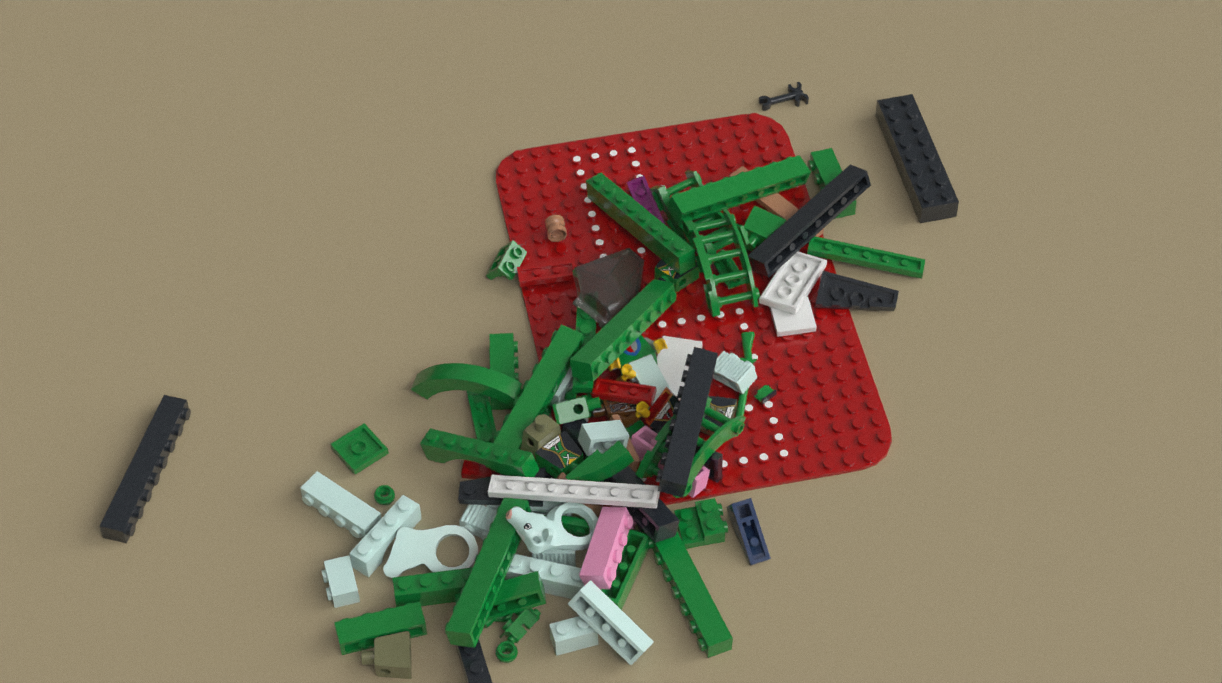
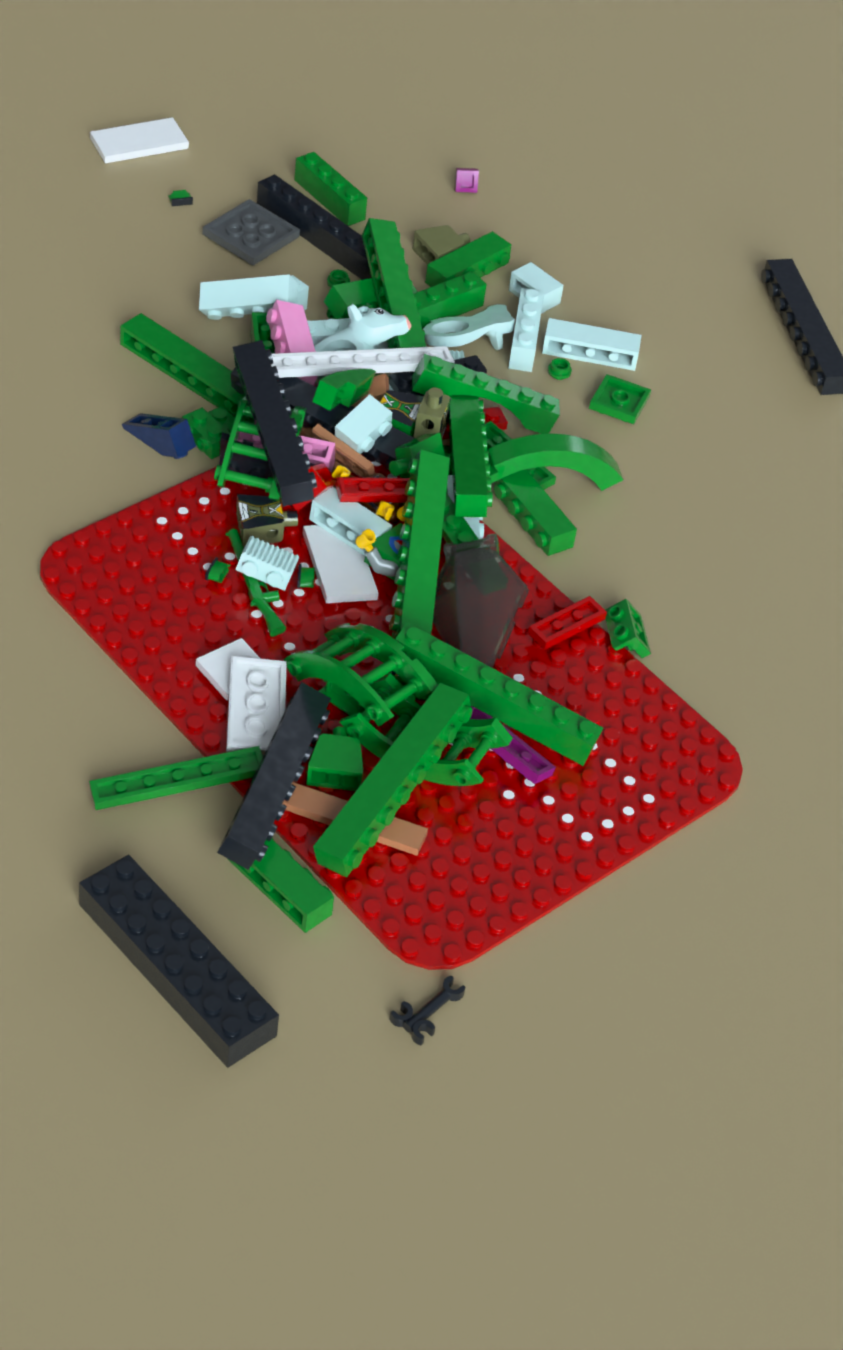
camera: 145 degrees right, 5 degrees down
nougat wheel [545,215,567,242] -> none
black wing [814,271,899,311] -> none

